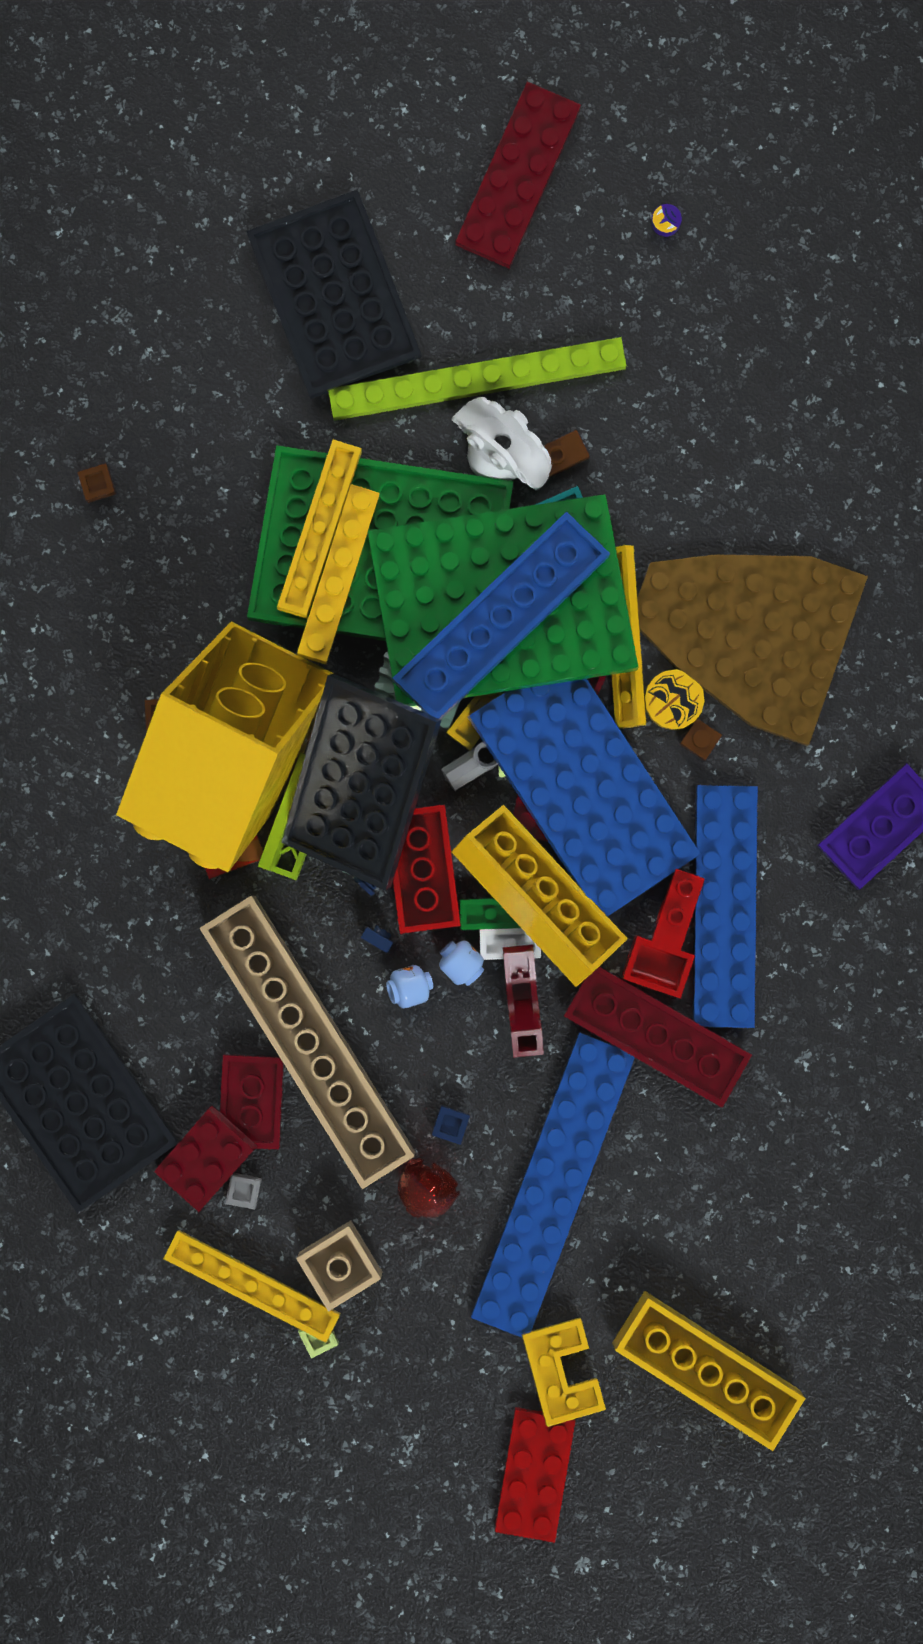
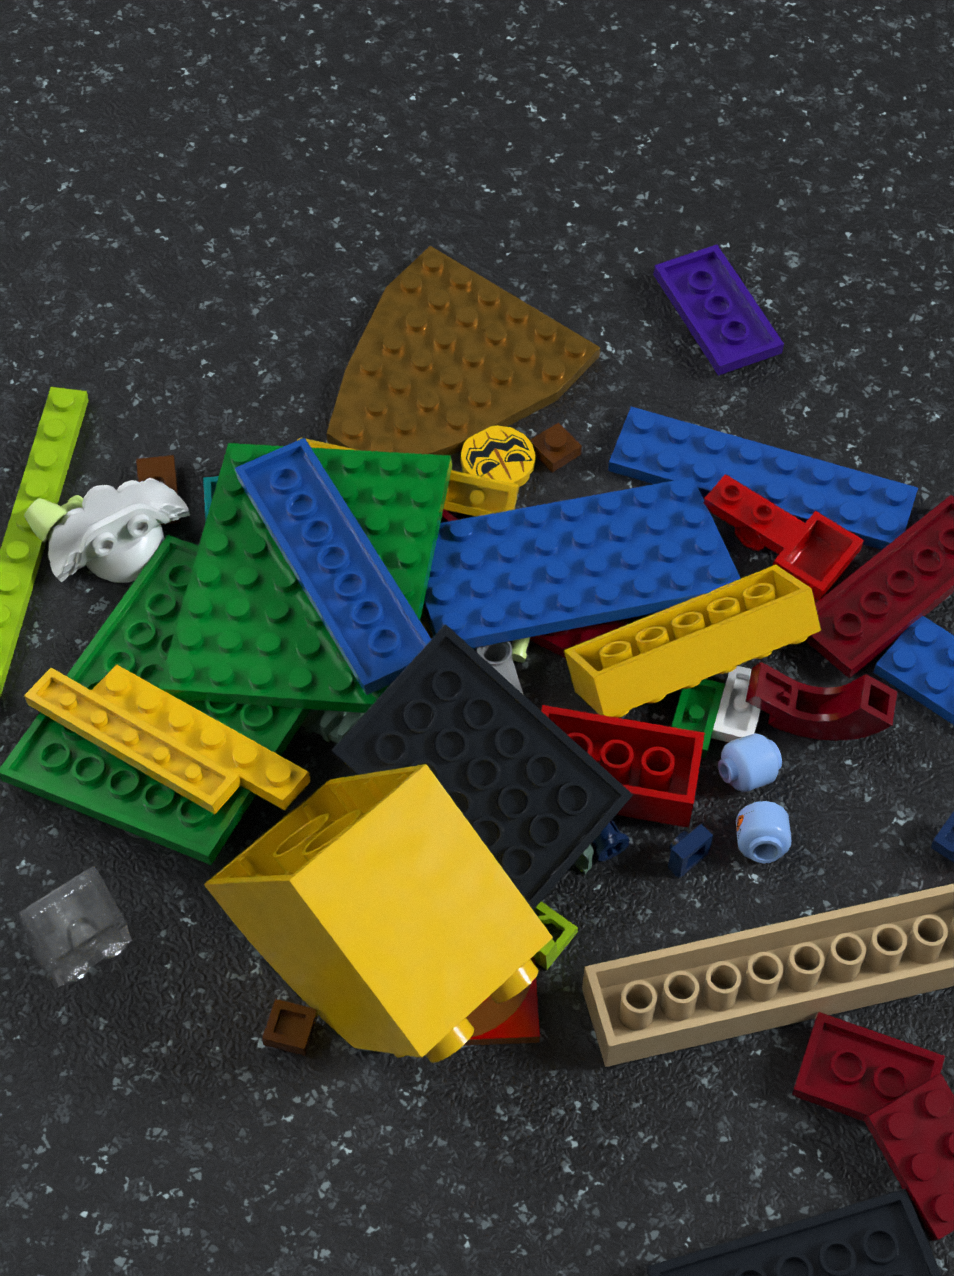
camera: 75 degrees left, 30 degrees down
none -> clear slope [19,866,131,988]
none -> yellowish green bar [24,495,84,542]

